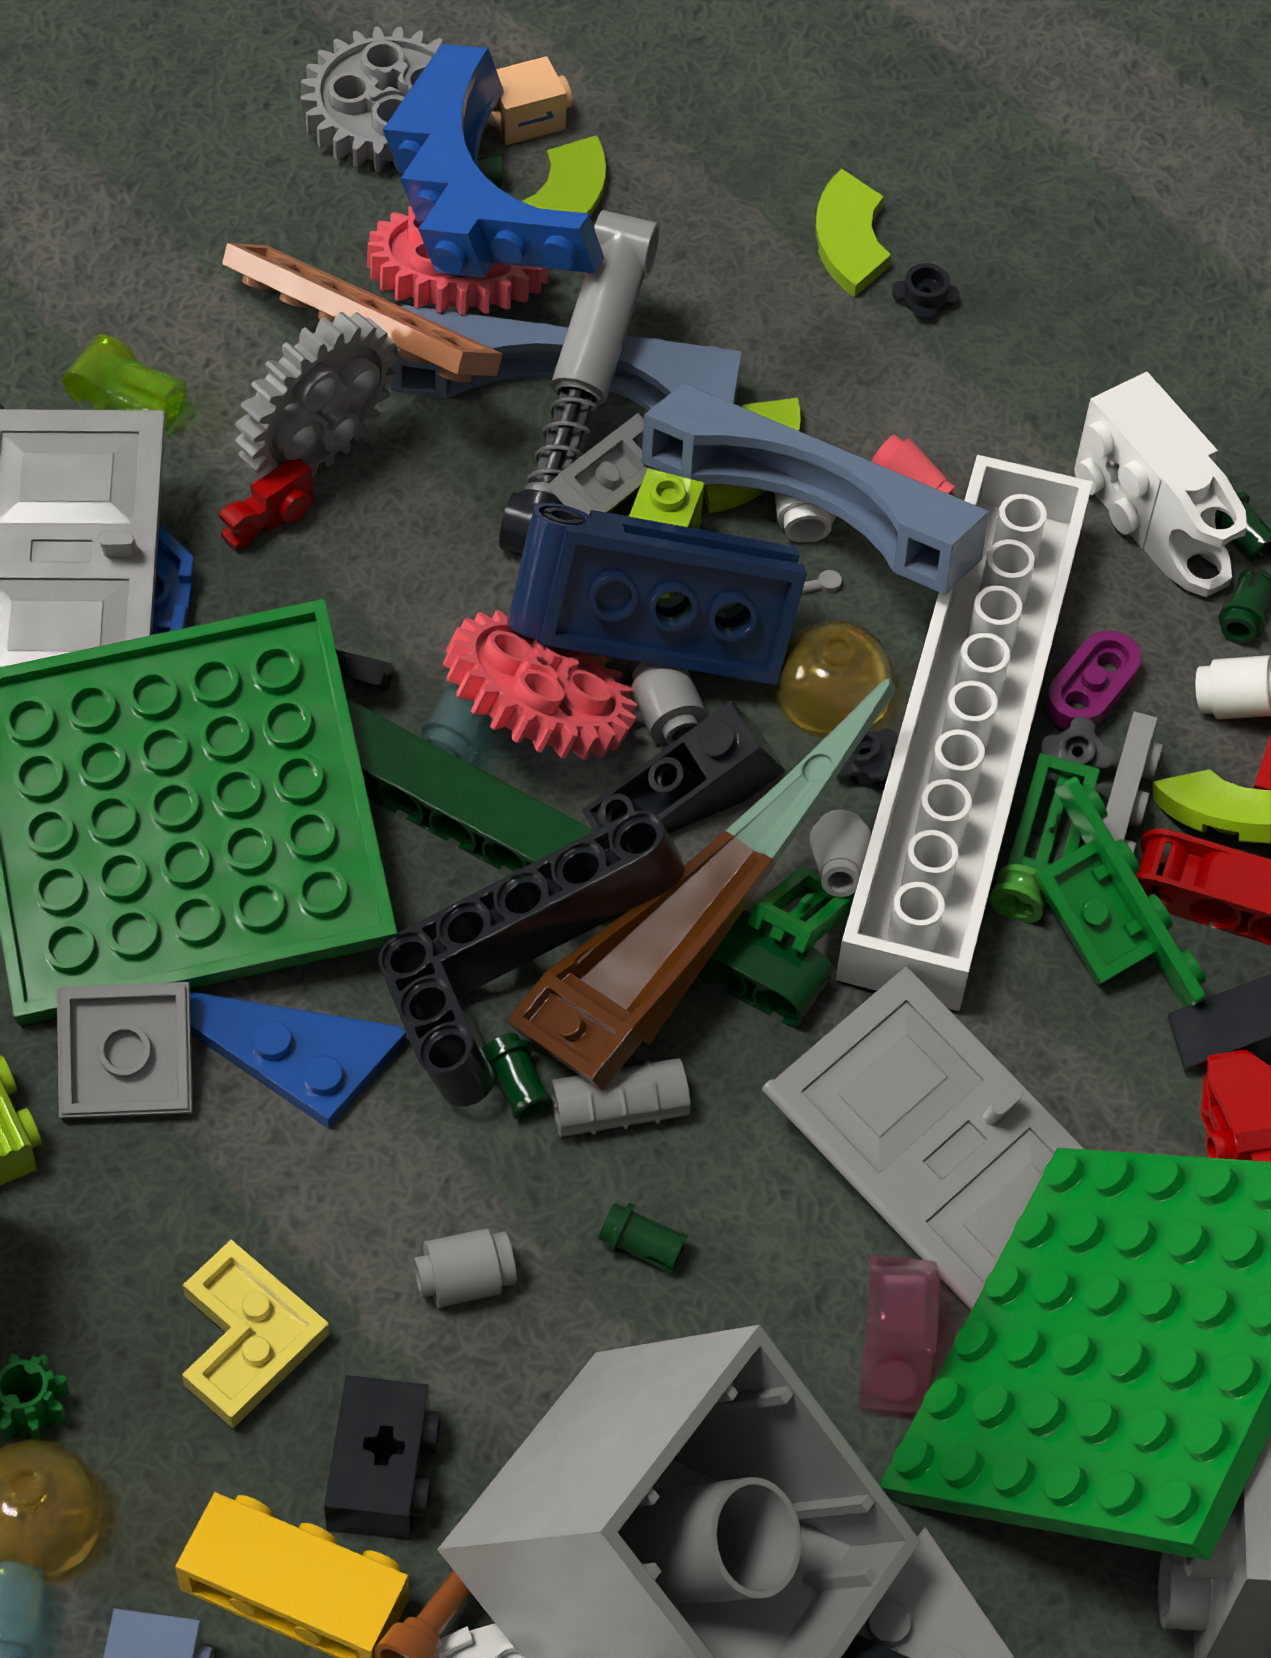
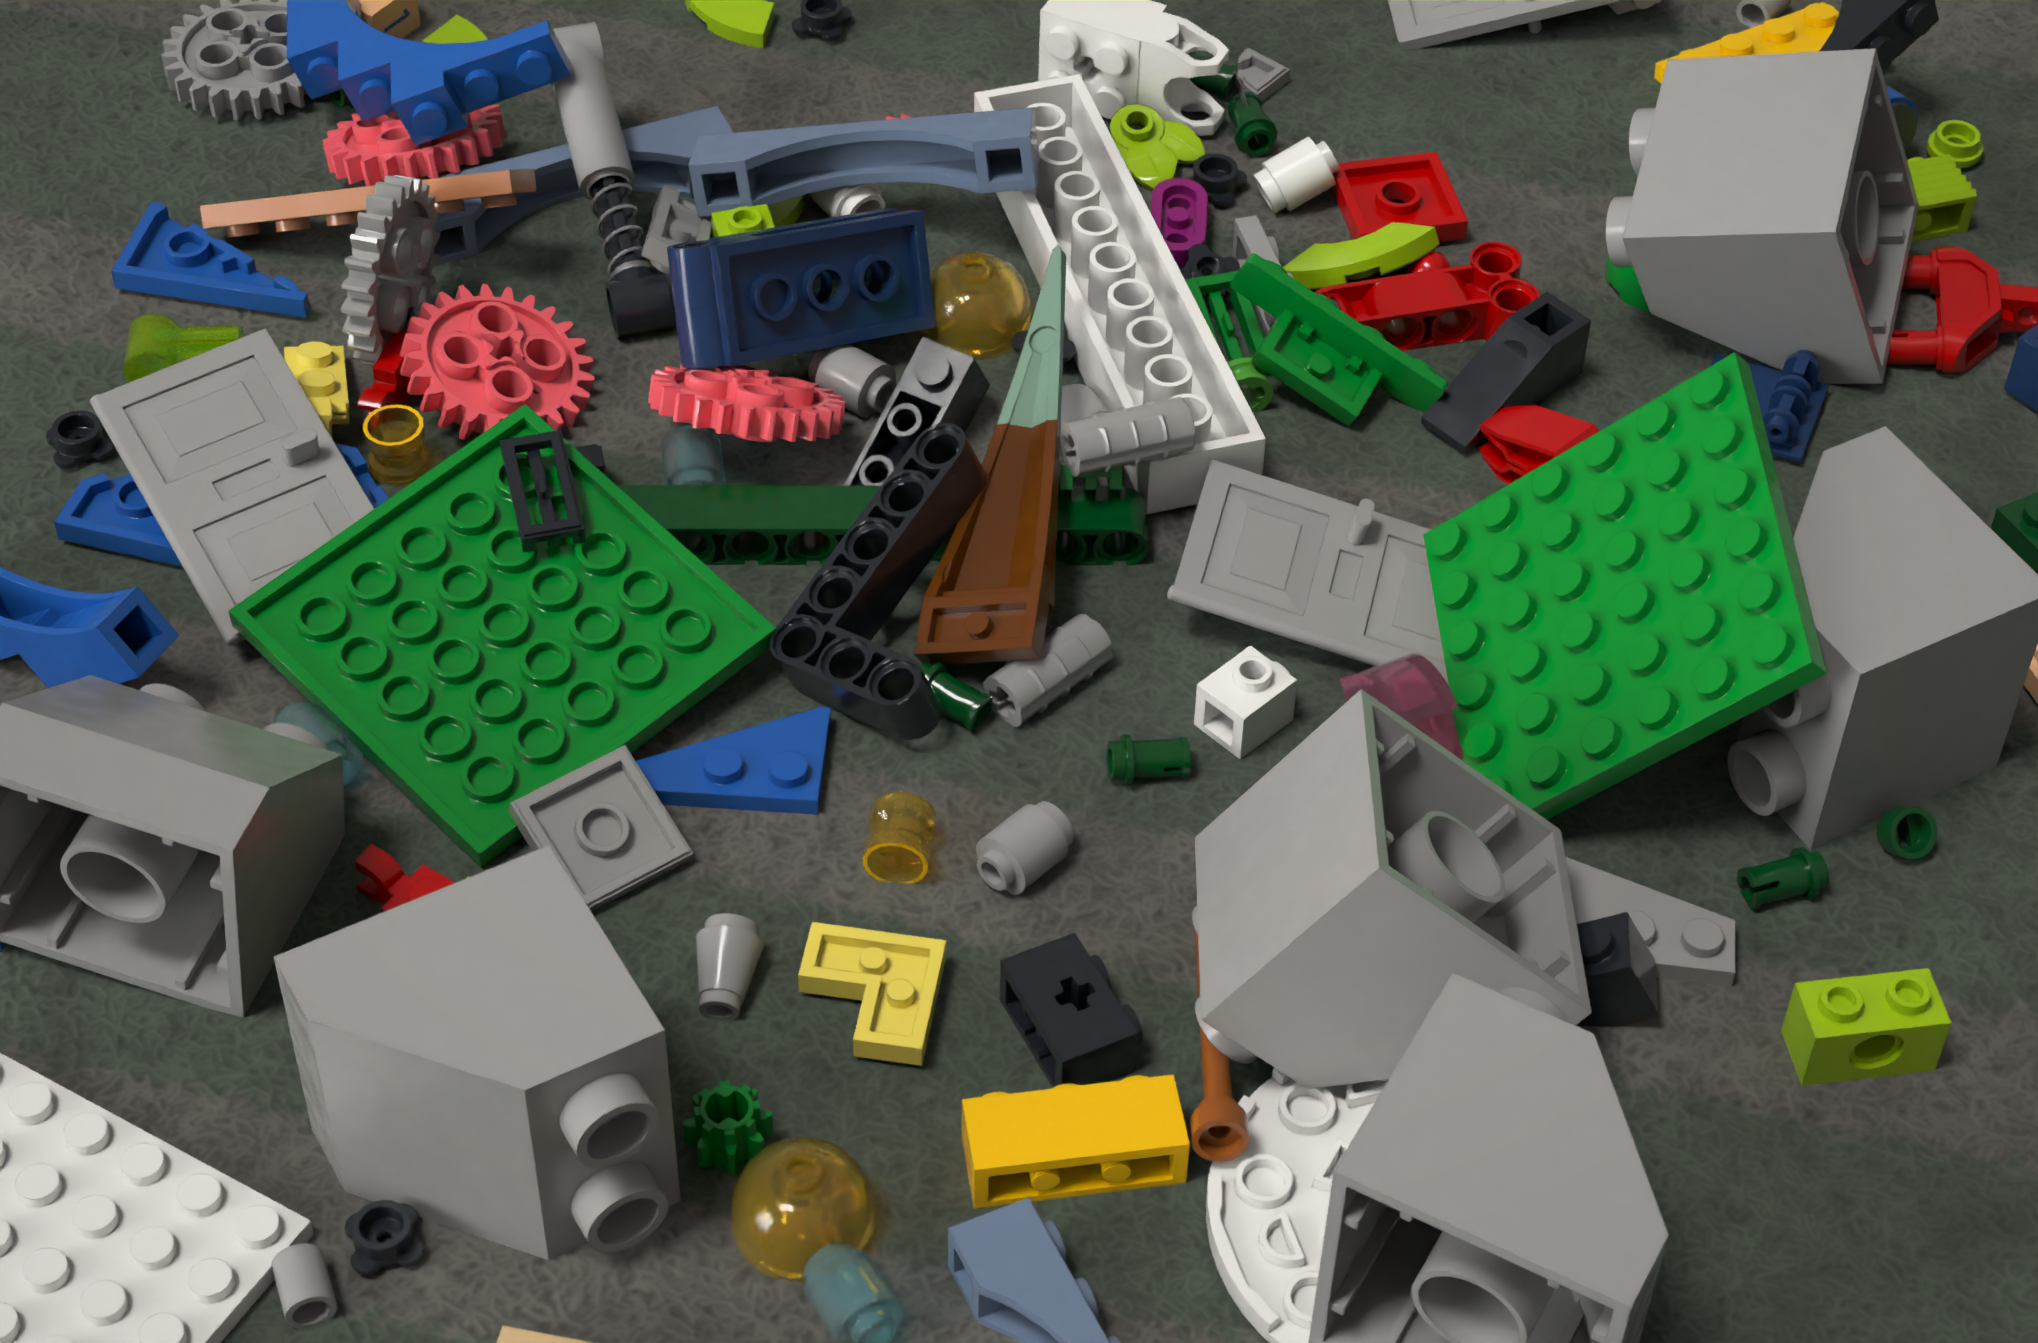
camera: 30 degrees left, 10 degrees down
none -> blue wing [111,201,311,318]
none -> light yellow hinge [284,341,349,438]
none -> clear yellow wheel [363,404,429,487]
none -> coral gear [400,284,595,440]
none -> black tile [499,430,586,553]
none -> light grey cone [696,913,764,1020]
none -> clear yellow wheel [863,792,936,884]
none -> light grey axle [1060,397,1195,477]
none -> lime plate [1109,104,1205,191]
none -> black plate [1185,153,1247,206]
none -> white brick [1194,646,1297,759]

